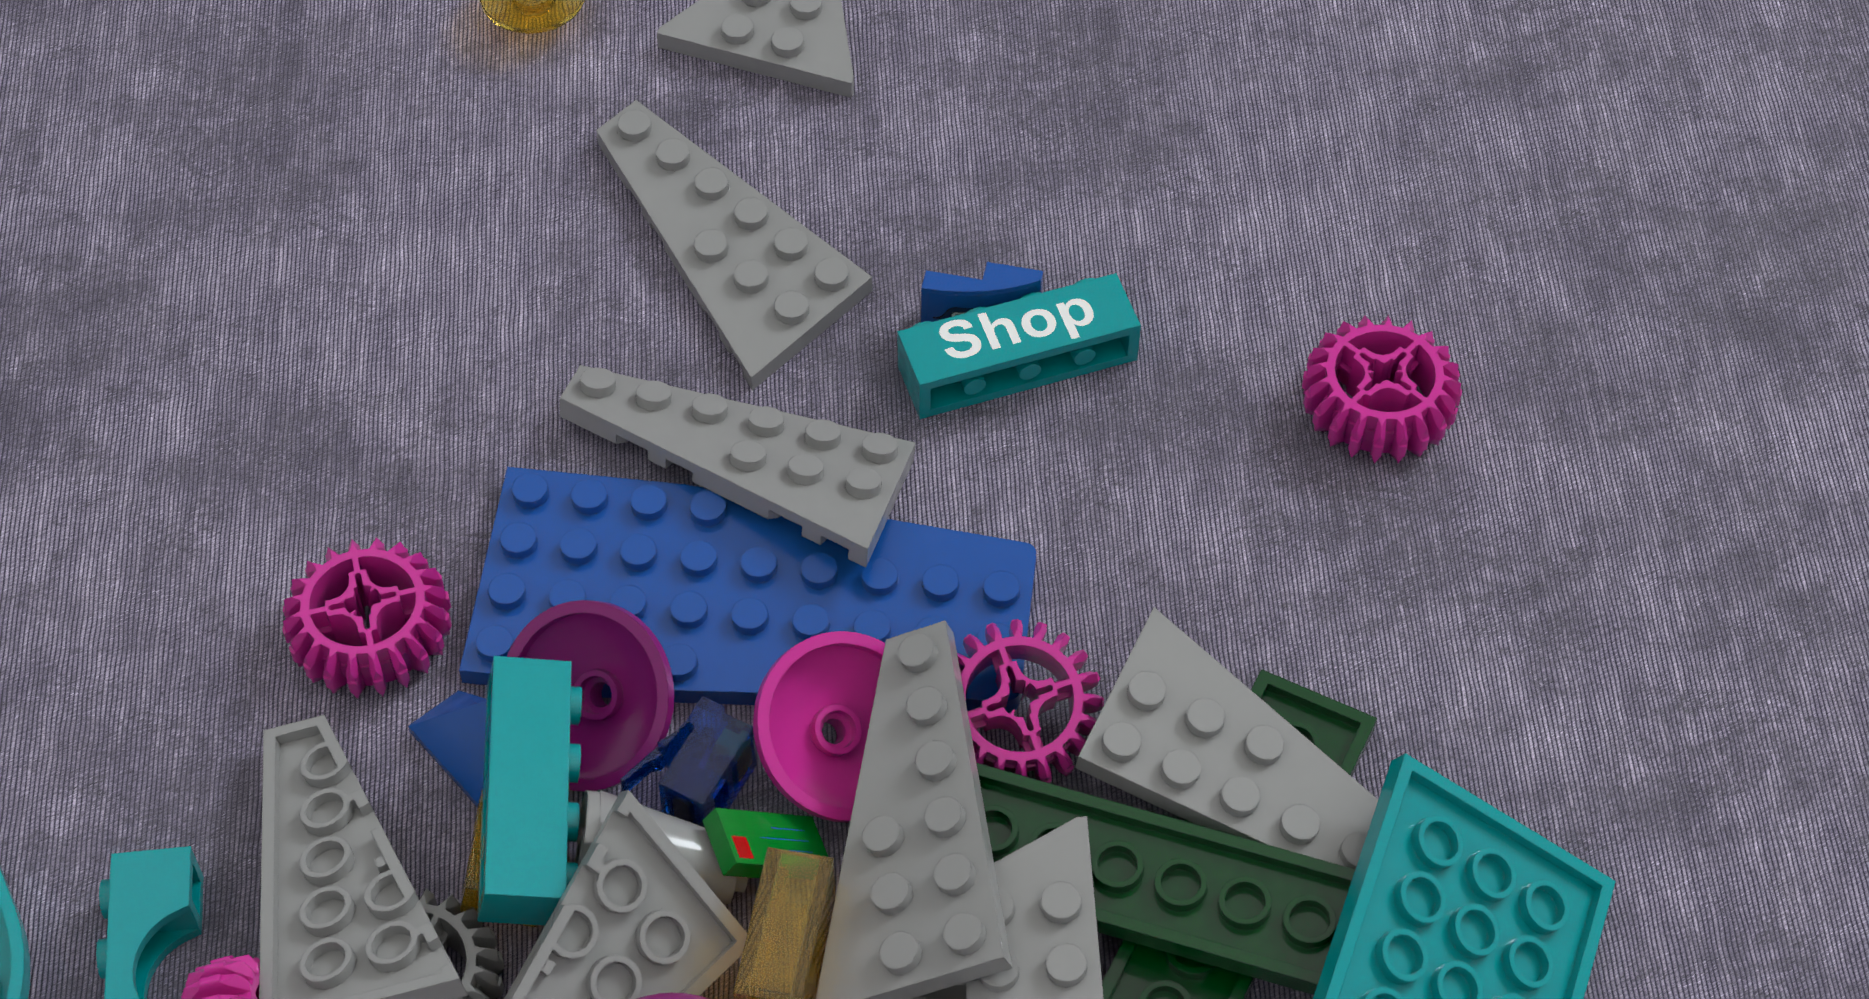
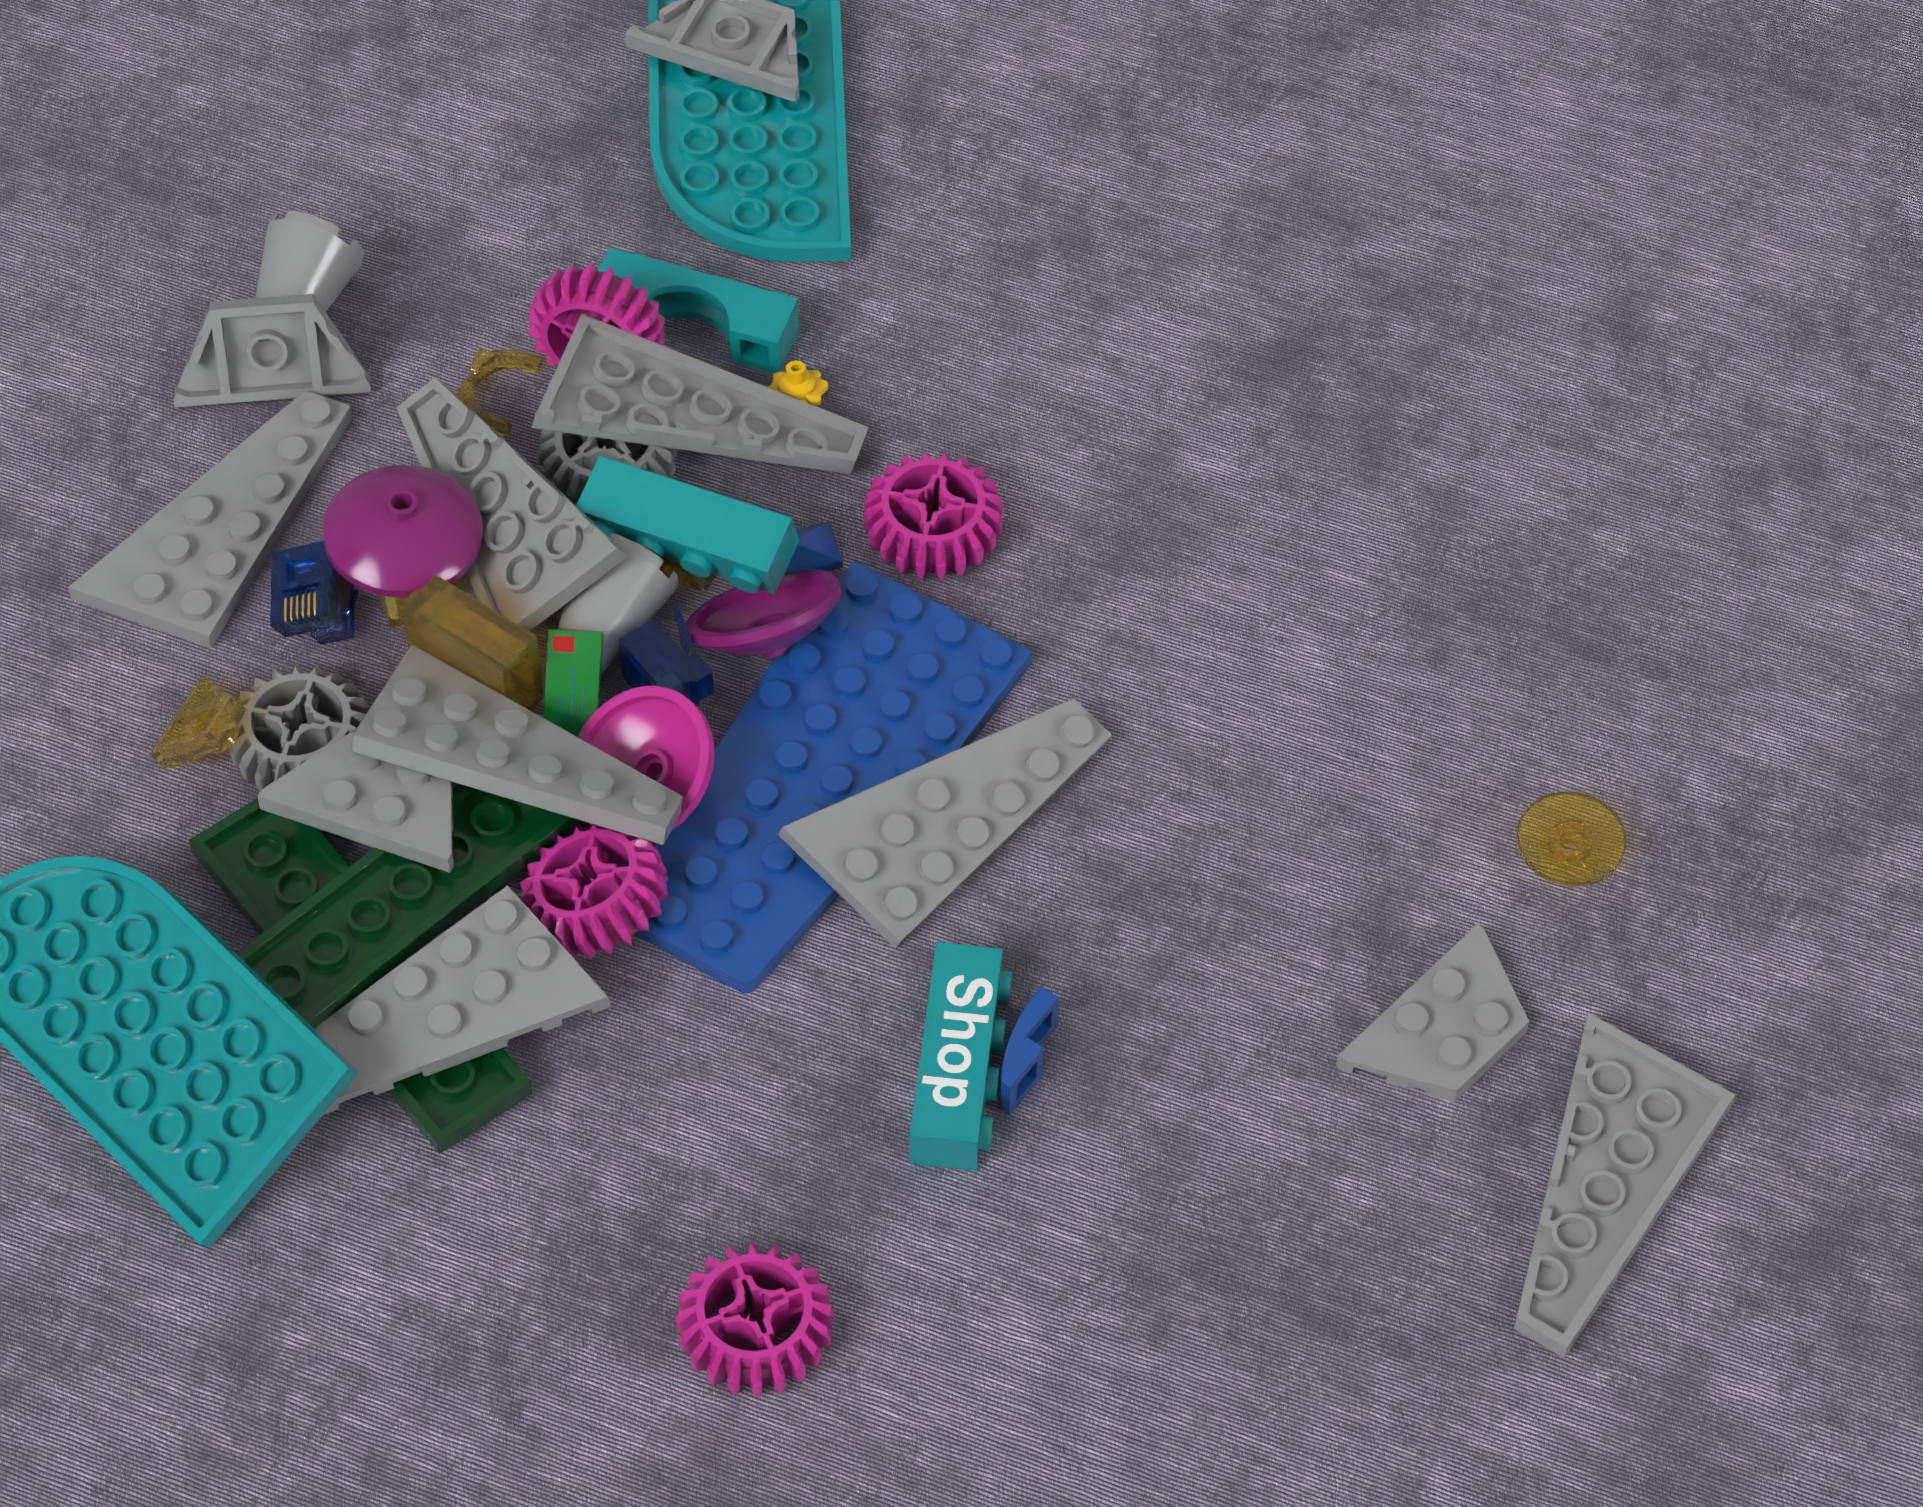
camera: 115 degrees right, 0 degrees up
light grey wing [596,100,873,391] -> none
none -> yellow plant [768,360,829,406]

